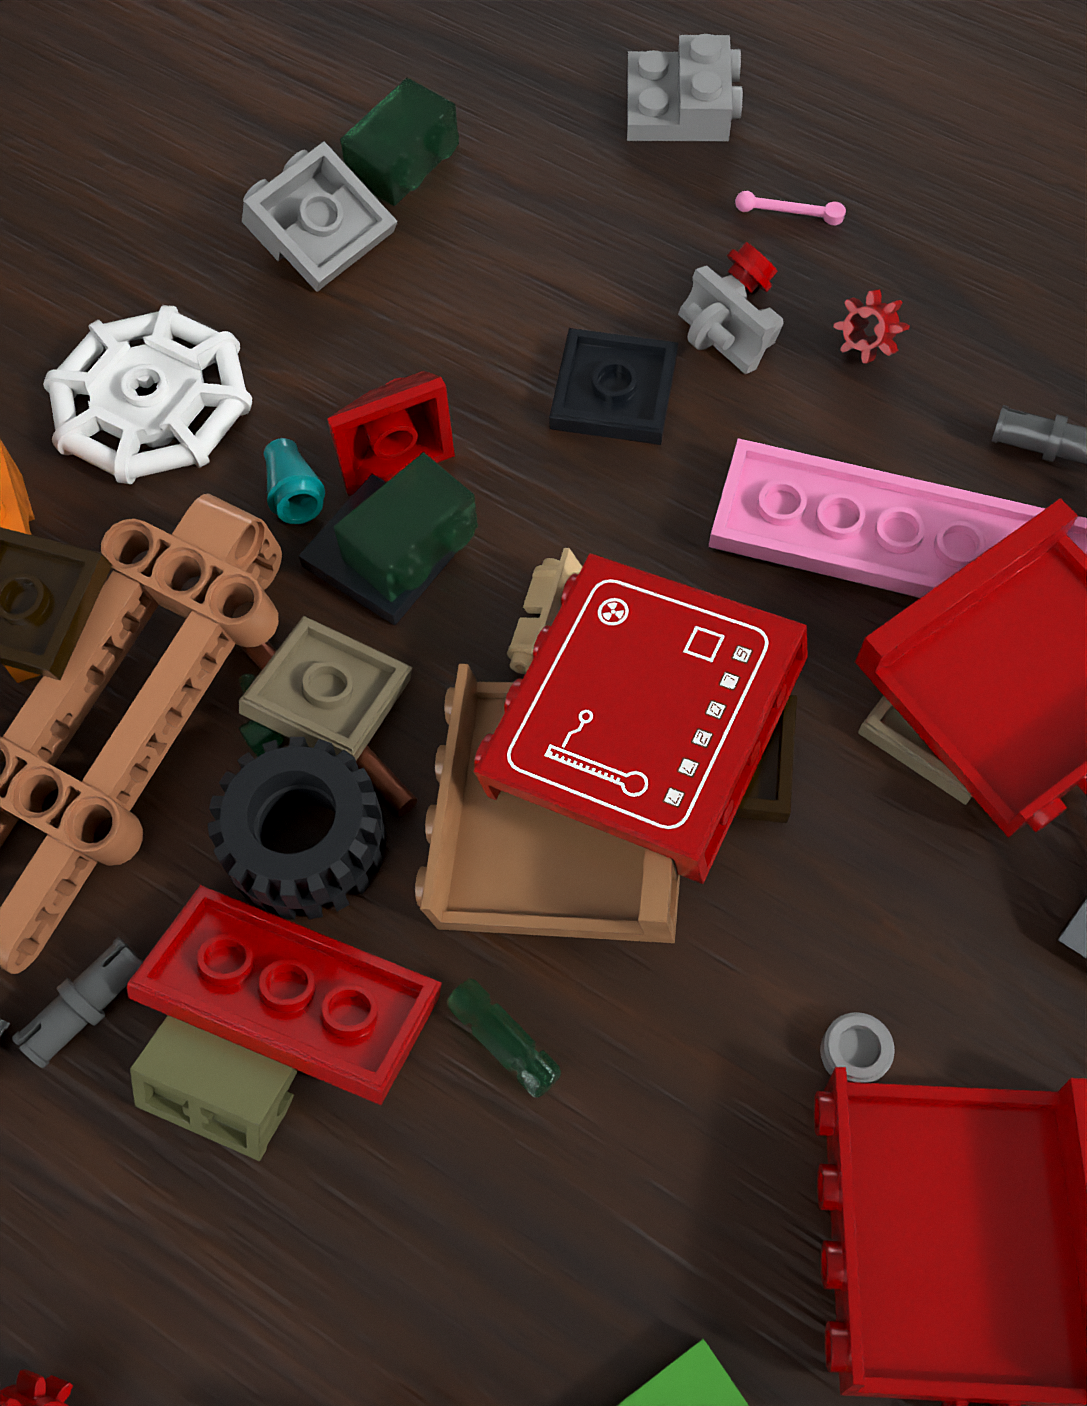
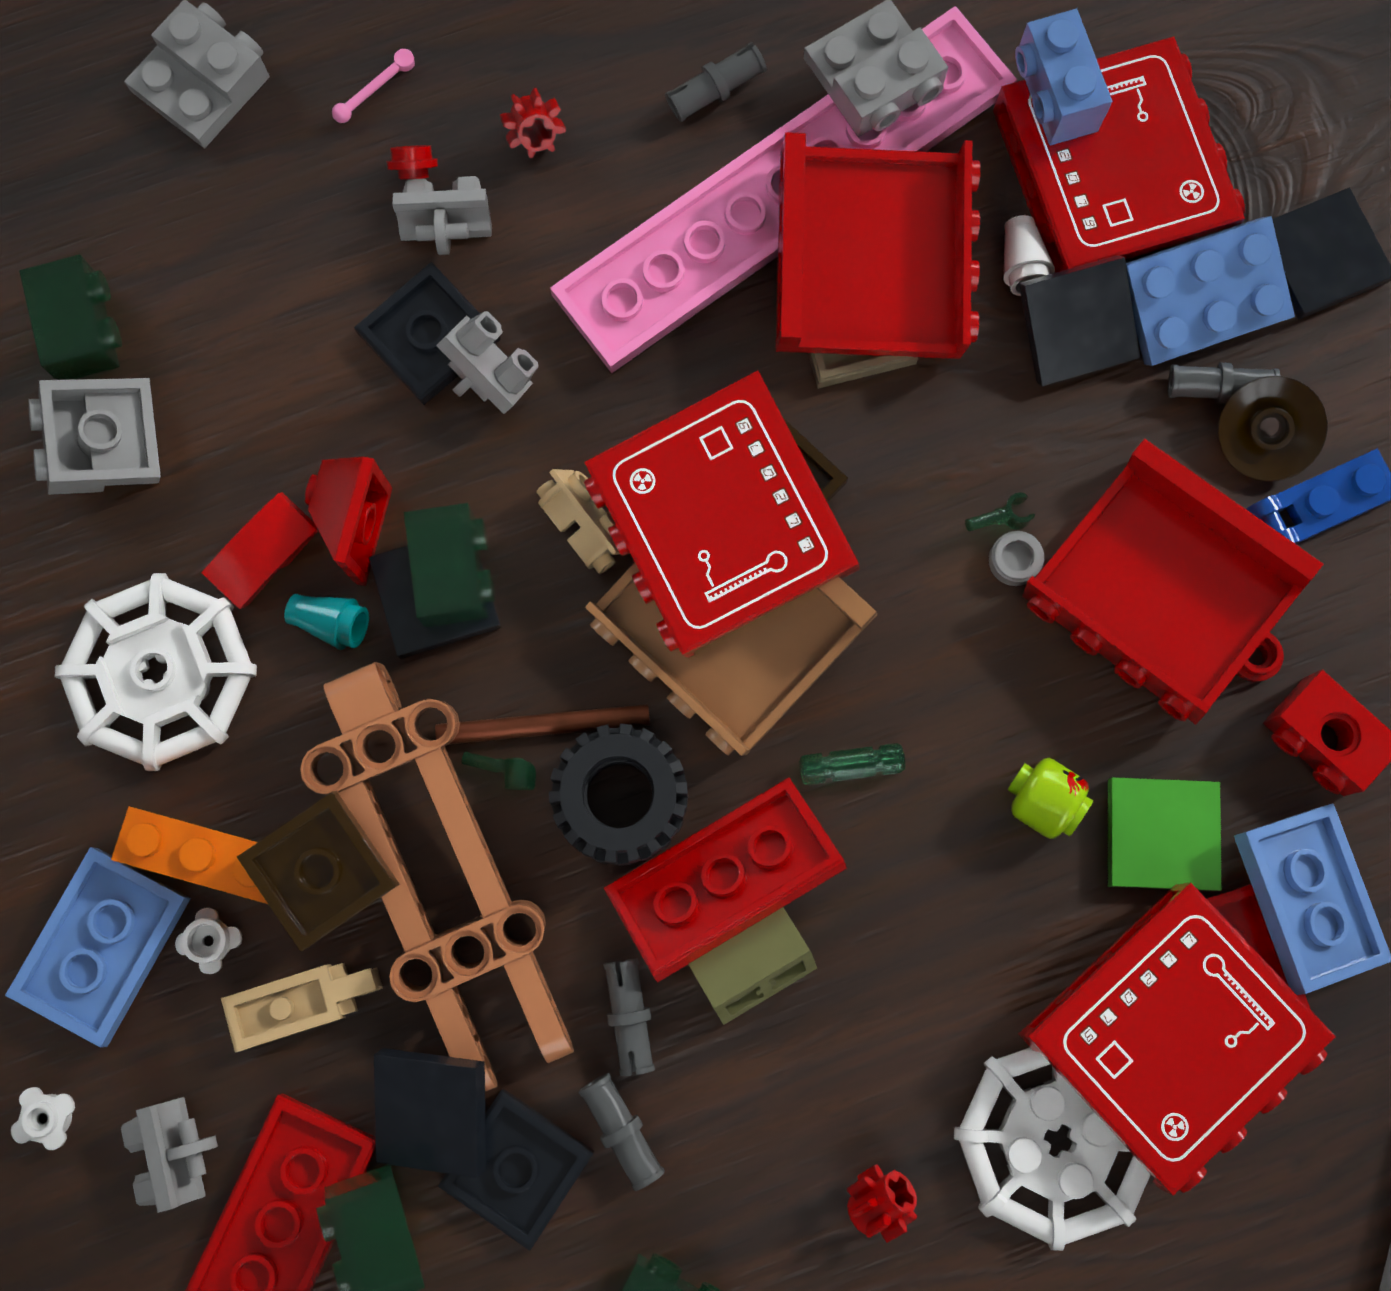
camera: 55 degrees left, 15 degrees up
dark tan tile [239,616,413,761] -> none
none -> red slope [201,492,318,609]
none -> light grey hips [436,311,539,414]
none -> clear green hand [965,492,1035,532]
none -> lime head [1007,758,1093,839]

